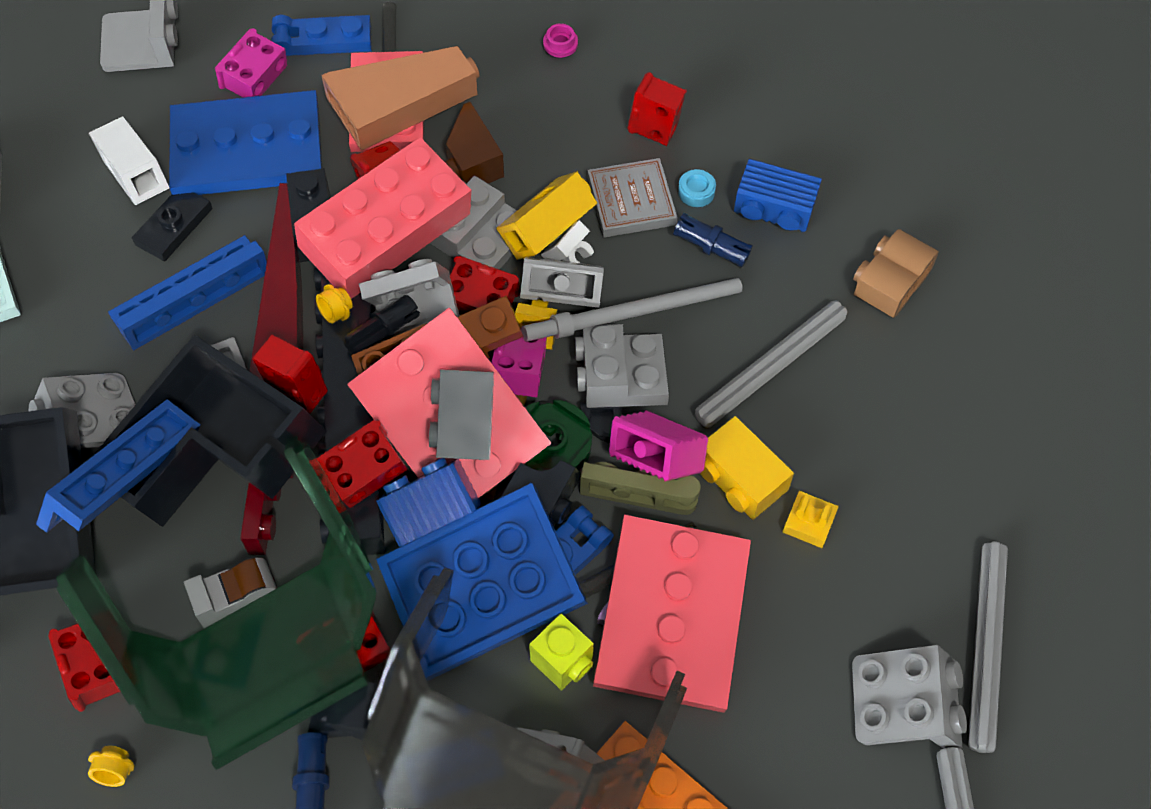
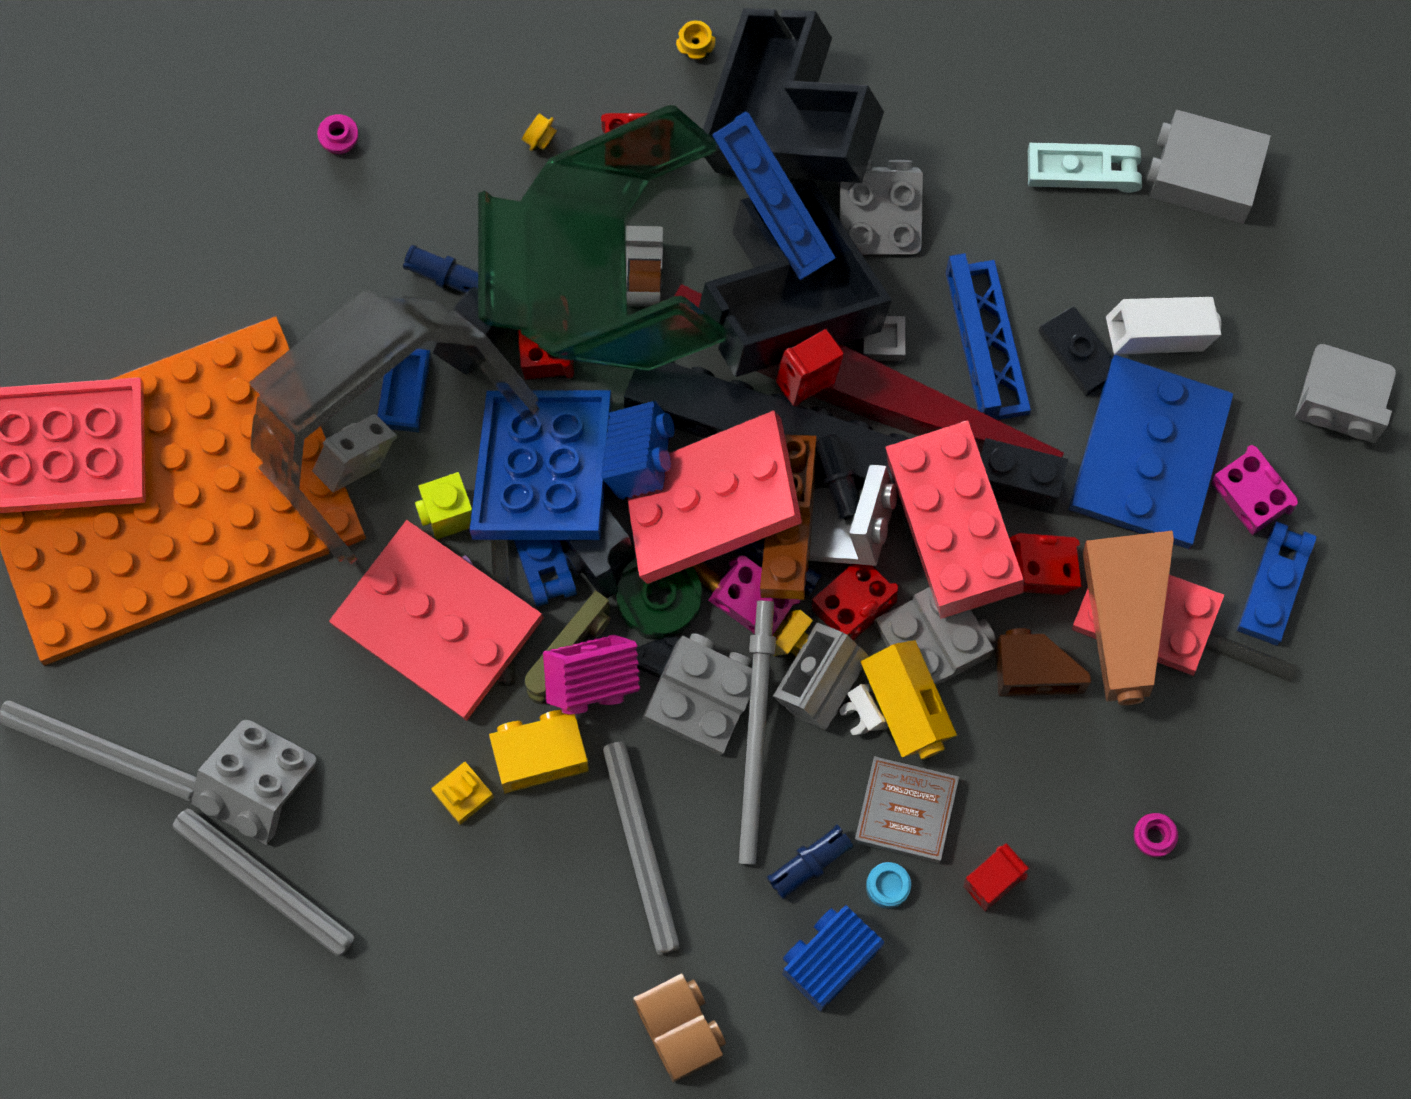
camera: 115 degrees right, 10 degrees up
red piece [314,420,407,508] -> none
yellow plate [316,284,353,323] -> none
brick [429,370,494,460] -> none

